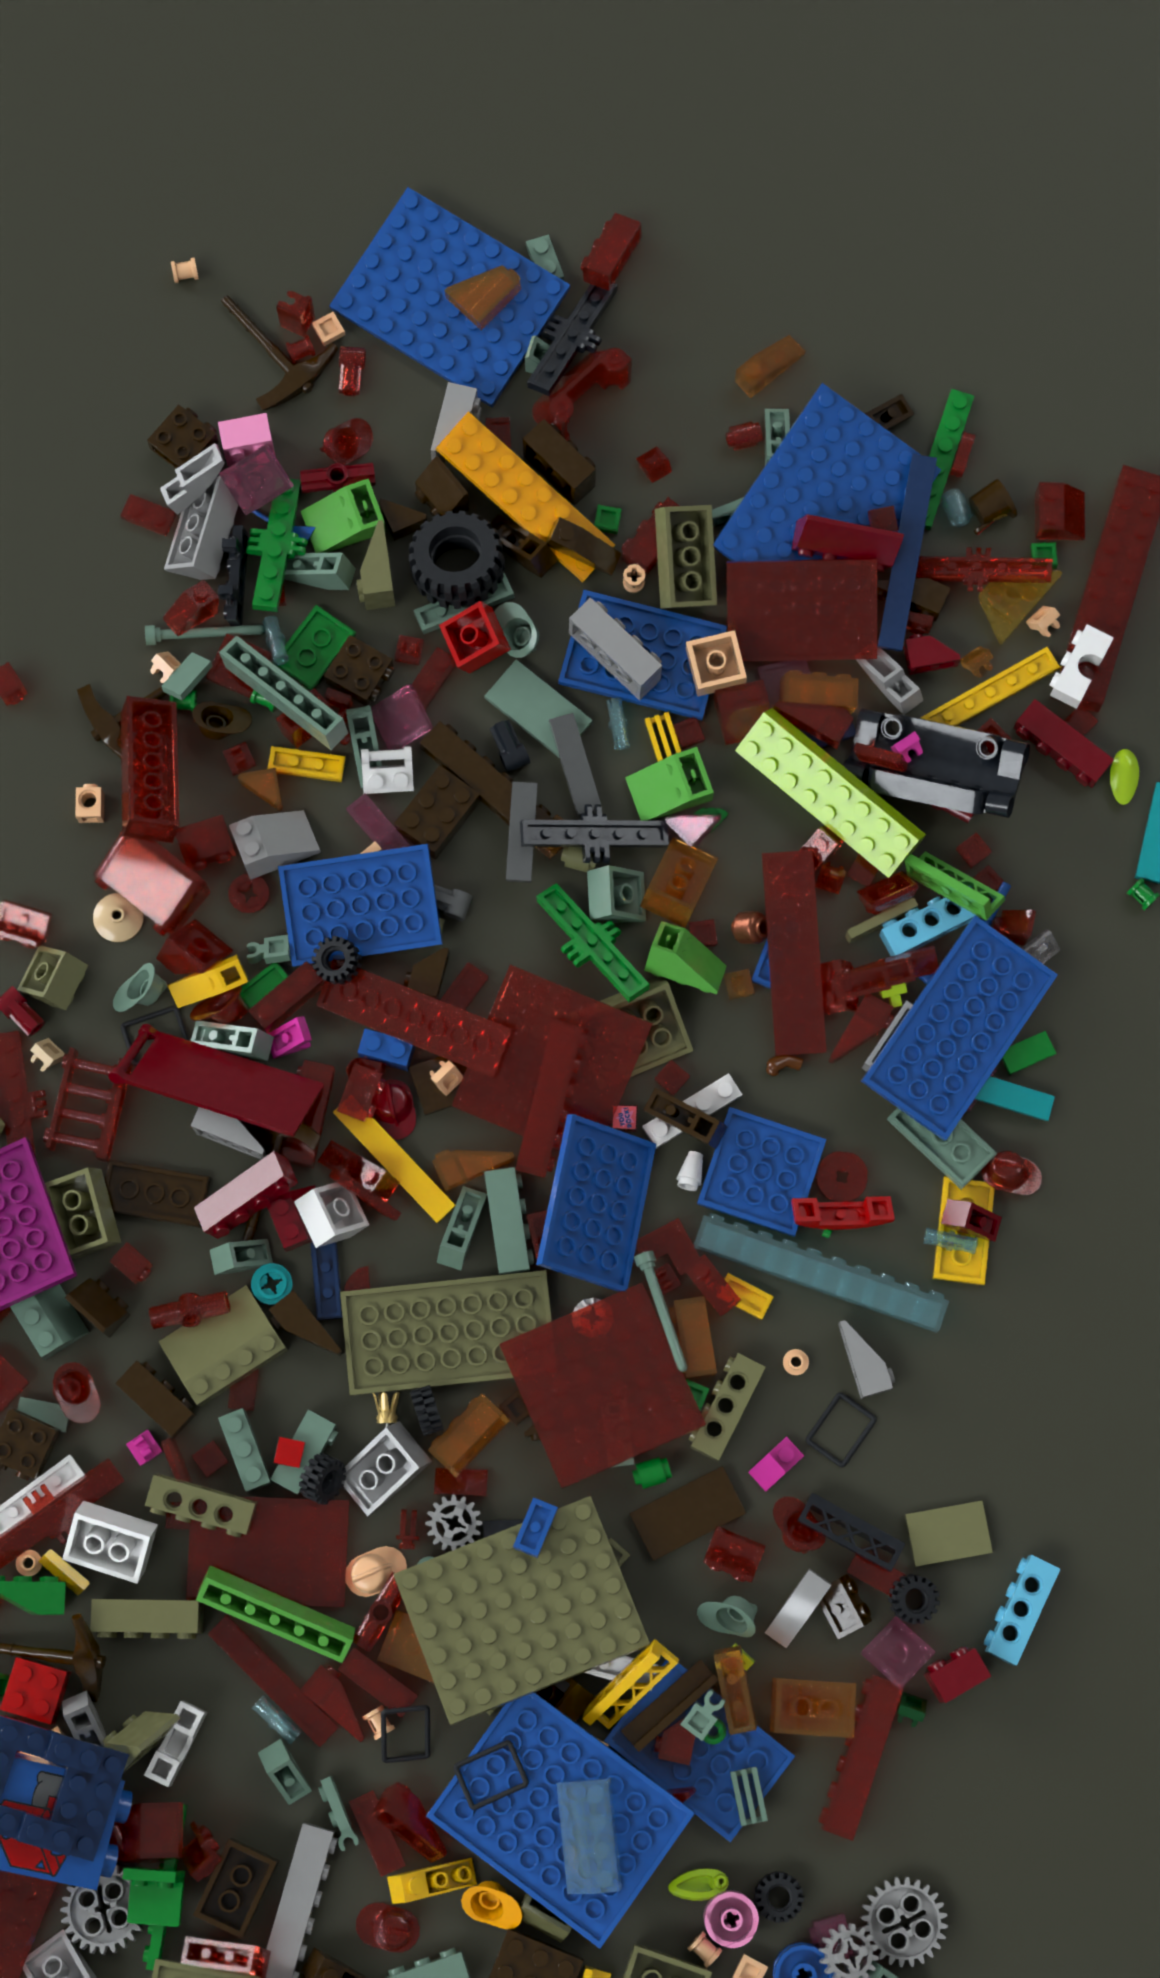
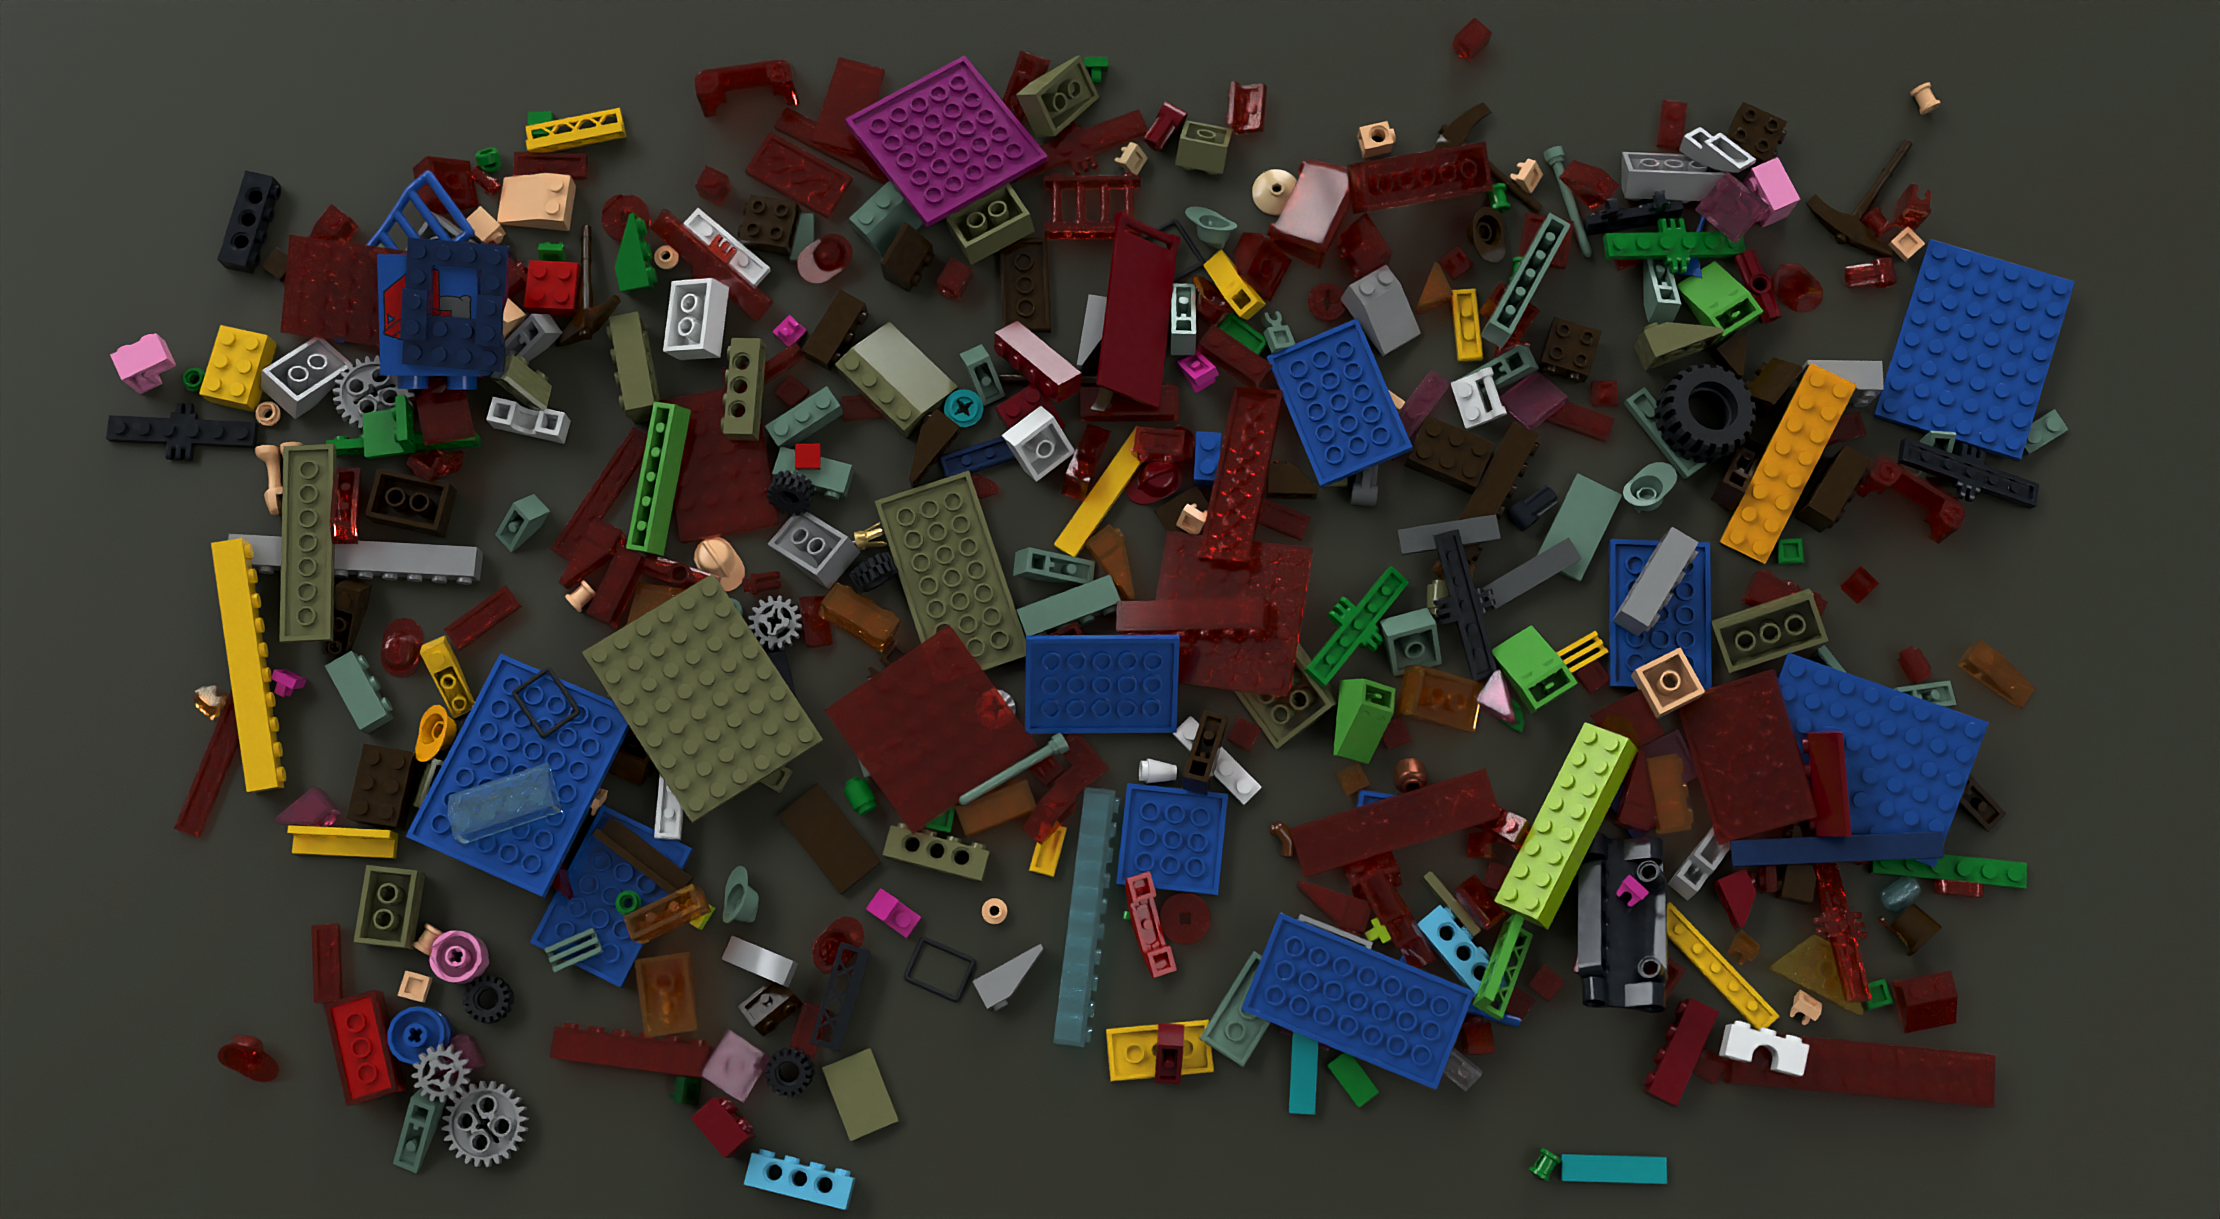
camera: 80 degrees right, 0 degrees up
yellow tile [38,1549,90,1596] -> none
clear red piece [149,1291,231,1329] -> none
sand green tile [161,652,213,701] -> none
clear light blue pin [252,1696,301,1745] -> none
clear light blue pin [262,616,289,665] -> none
green tile [272,605,356,692] -> none
black tyre [312,936,362,984] -> none
sand green plate [318,1776,359,1851] -> none
clear red tile [325,688,353,710] -> none
clear red tile [329,1168,401,1221] -> none
clear red slope [371,1782,447,1863] -> none
black piece [381,1705,430,1763] -> none
red brick [439,601,511,674] -> none
clear orange slope [444,265,522,331] -> none
blue plate [513,1497,558,1558] -> none
dark brown slope [546,517,622,576] -> none
clear red brick [581,213,642,291] -> none
yellow fence [582,1639,679,1729] -> none
clear light blue pin [606,698,630,750] -> none
tile [611,1104,638,1132] -> none
light nougat bush [623,564,645,593] -> none
clear red slope [653,1715,695,1766] -> none
lime arm [668,1868,729,1901] -> none
sand green plate [680,1689,726,1741] -> none
clear red bracket [703,1526,766,1582] -> none
clear red tile [853,742,908,772] -> none
clear red plate [867,506,898,532] -> none
clear light blue pin [923,1227,978,1254] -> none
clear red piece [981,1151,1042,1195] -> none
lime arm [1110,749,1139,805] -> none

